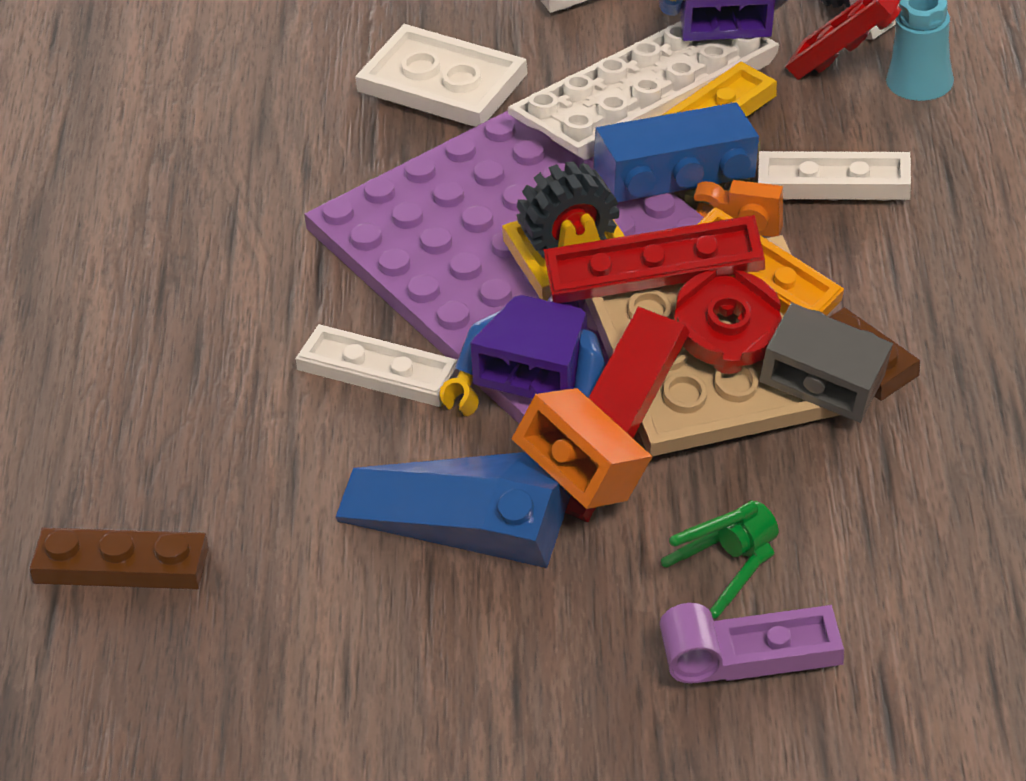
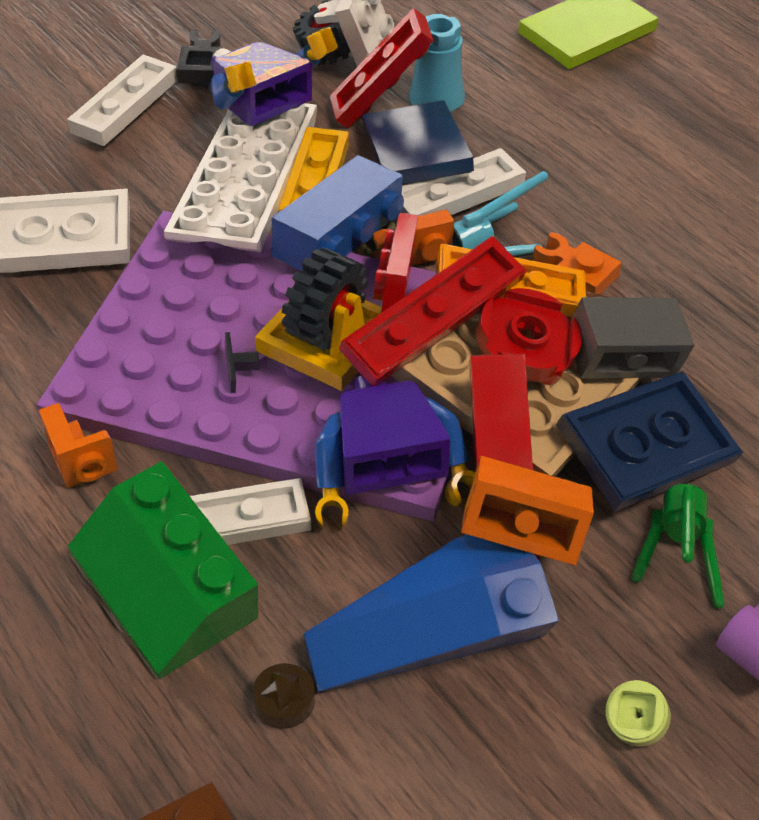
camera: 40 degrees left, 5 degrees up
none -> orange bracket [39,403,117,488]
none -> green slope [68,461,258,680]
none -> black piece [225,332,259,393]
none -> dark brown tile [253,663,315,728]
none -> dark blue tile [362,100,474,185]
none -> red plate [373,213,418,313]
none -> medium azure plant [453,171,548,256]
none -> orange plate [533,232,622,294]
none -> dark blue tile [556,371,743,512]
none -> yellowish green tile [605,680,671,747]

